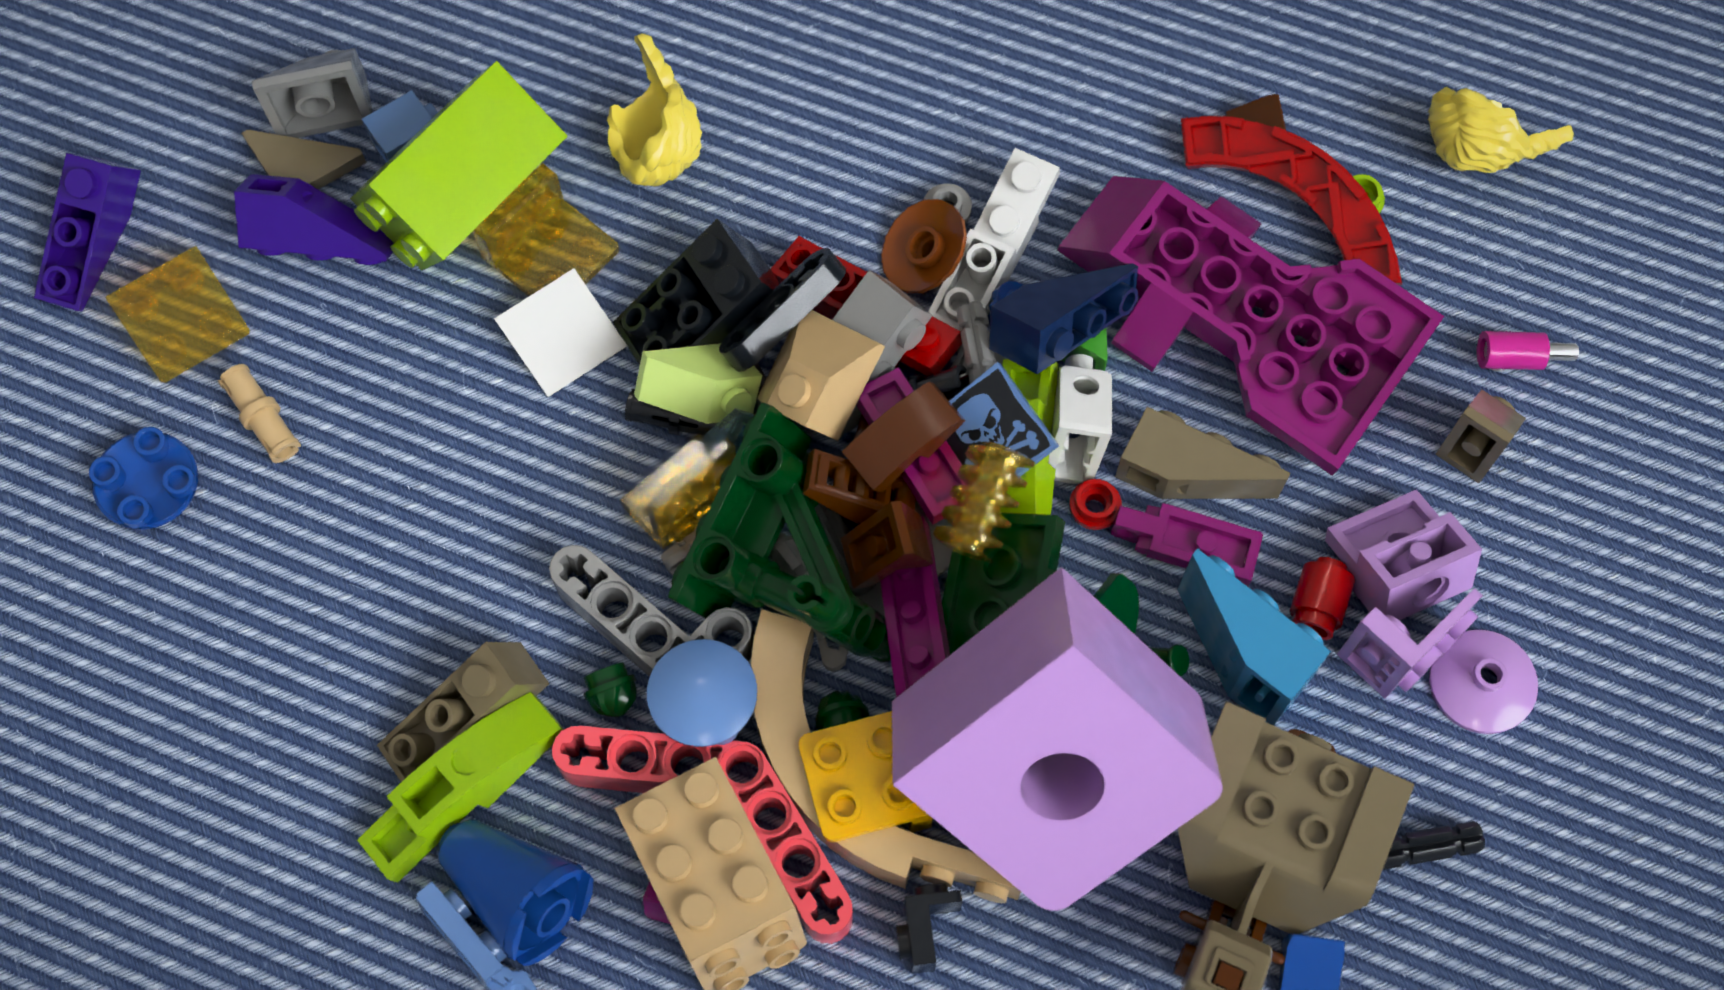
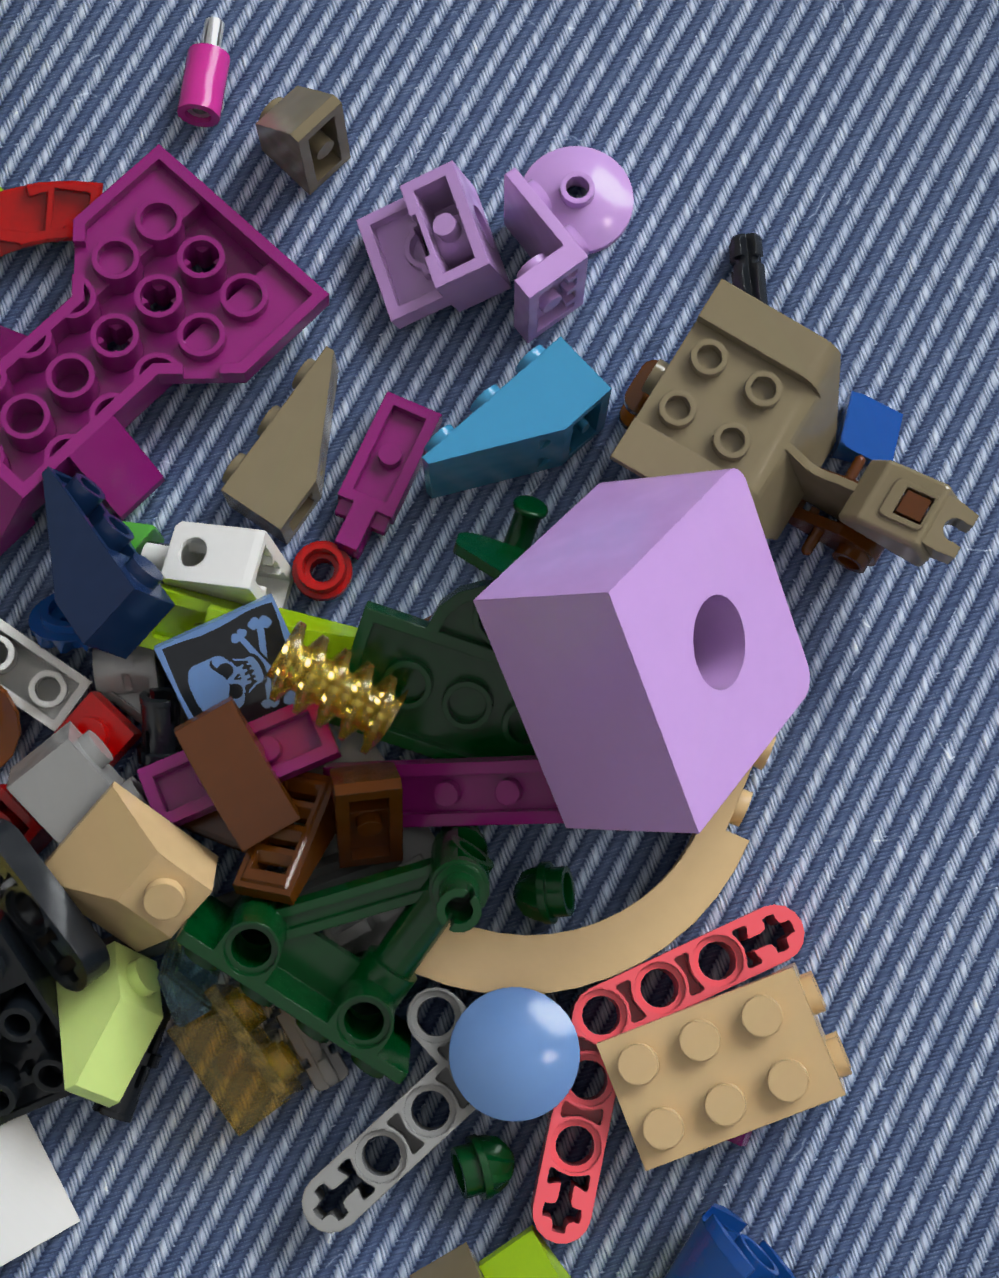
camera: 85 degrees left, 10 degrees up
yellow bracket [799,711,933,842] -> none
black bracket [896,883,962,974] -> none
light grey axle [957,301,997,384] -> none
red brick [1289,557,1355,640] -> none

